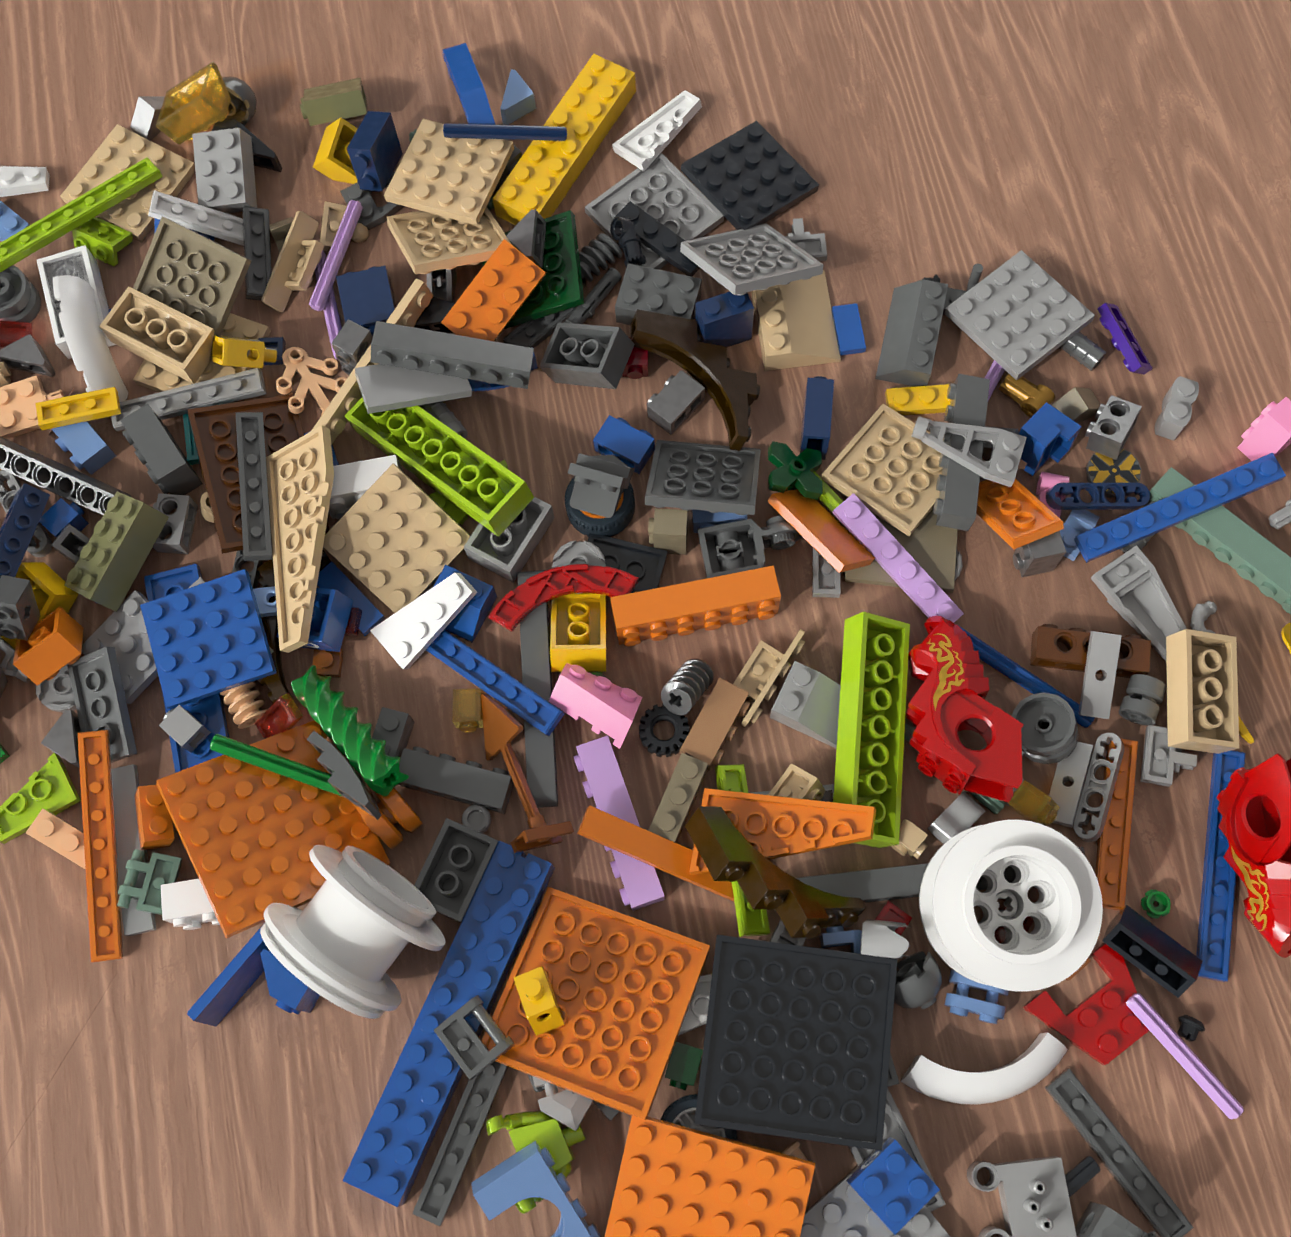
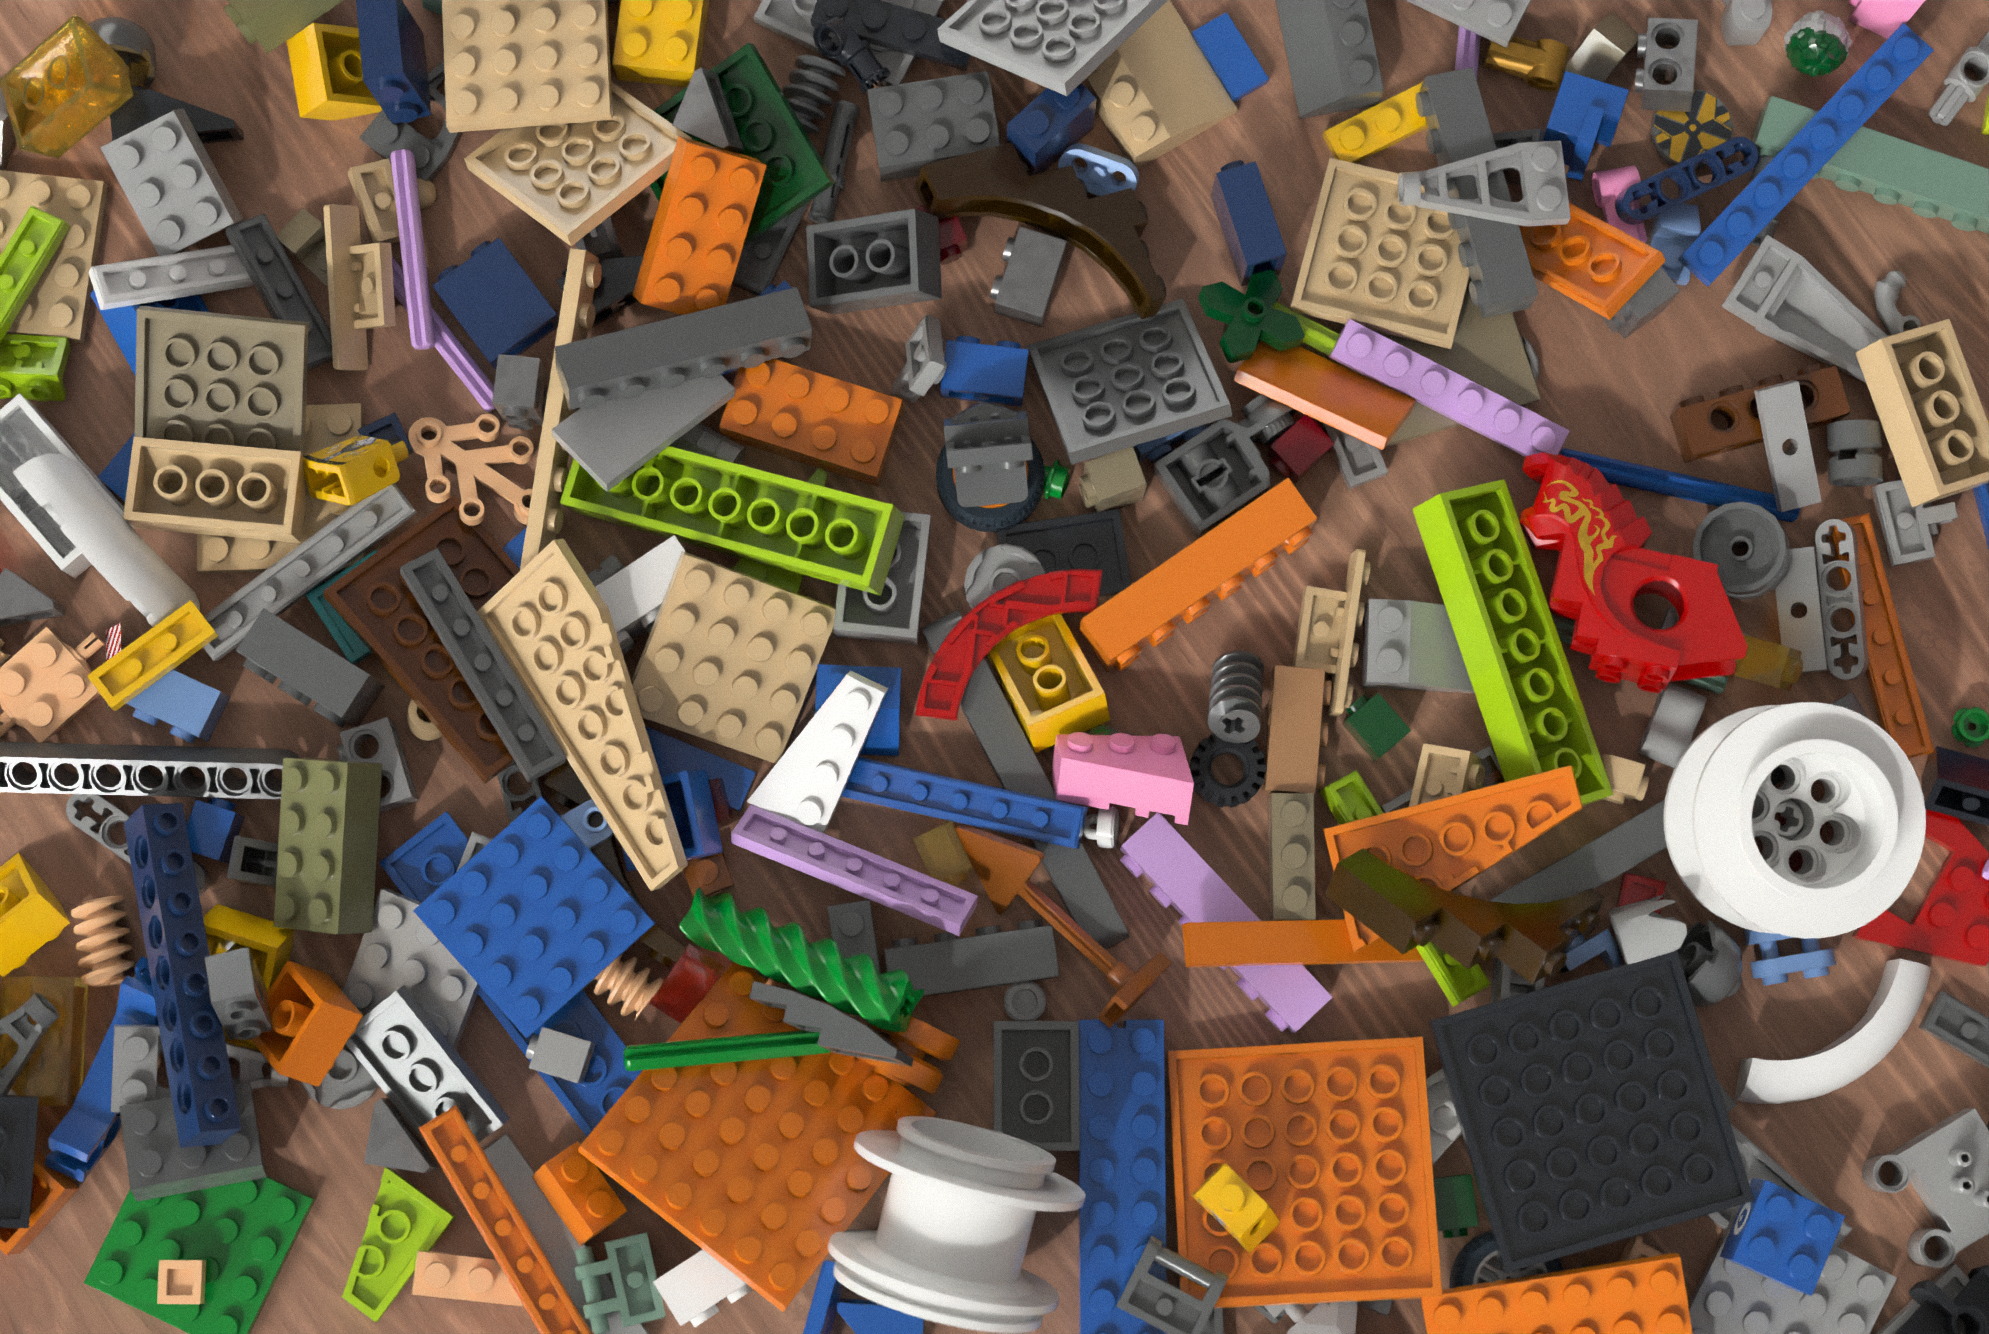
camera: 30 degrees left, 10 degrees up
none -> orange brick [719,359,904,487]
none -> lavender plate [731,804,978,936]
none -> light grey hinge [892,314,947,403]
none -> green plate [1043,460,1071,500]
none -> light blue plate [1058,143,1139,196]
none -> white tile [1082,807,1119,848]
none -> dark red brick [1267,414,1335,484]
none -> dark green brick [1342,693,1411,762]
none -> dark green piece [1784,10,1853,77]

